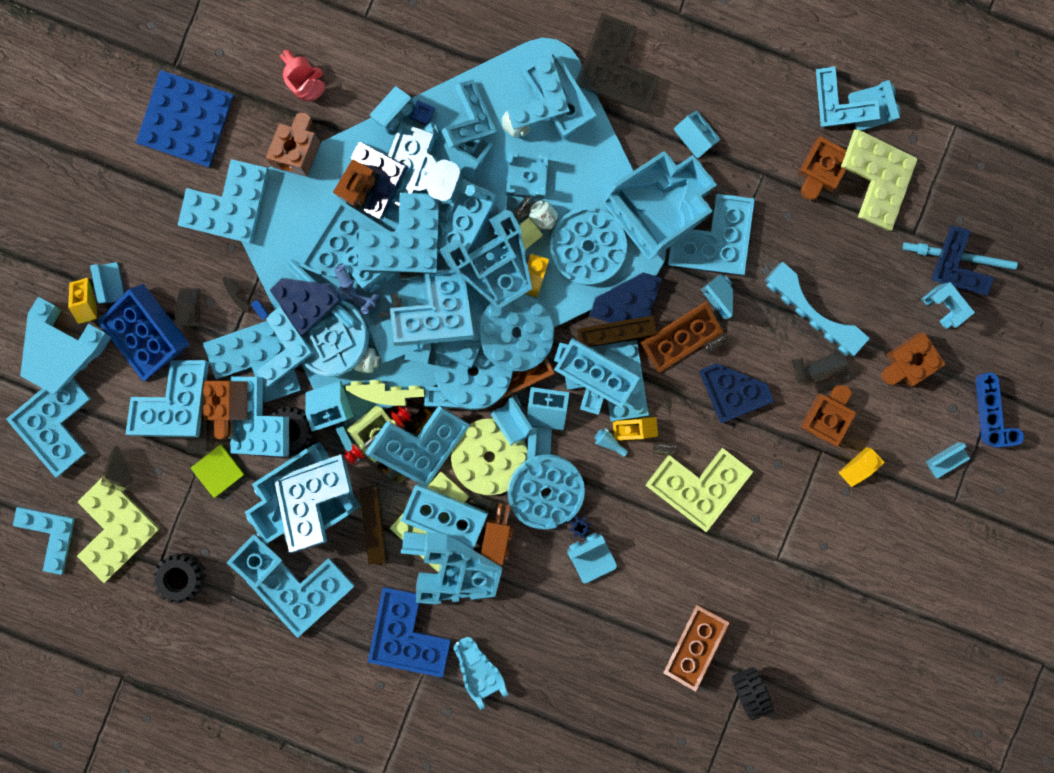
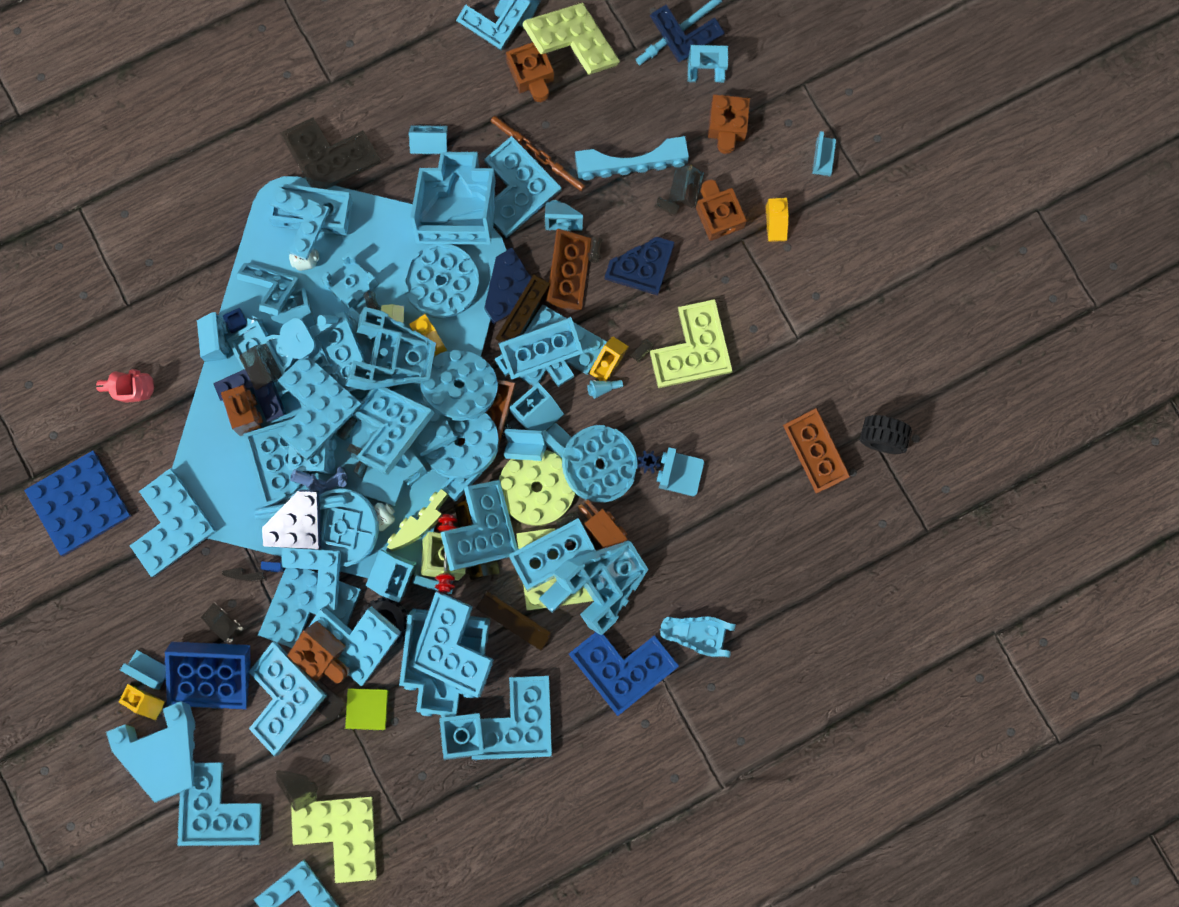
camera: 55 degrees left, 10 degrees down
black tyre [152,553,206,604] -> none
dark orange brick [266,113,320,177] -> none
light aqua head [529,201,558,230] -> none
blue beam [976,373,1024,447] -> none
none -> clear smoke panel [239,344,282,390]
none -> dark orange piece [491,116,585,191]

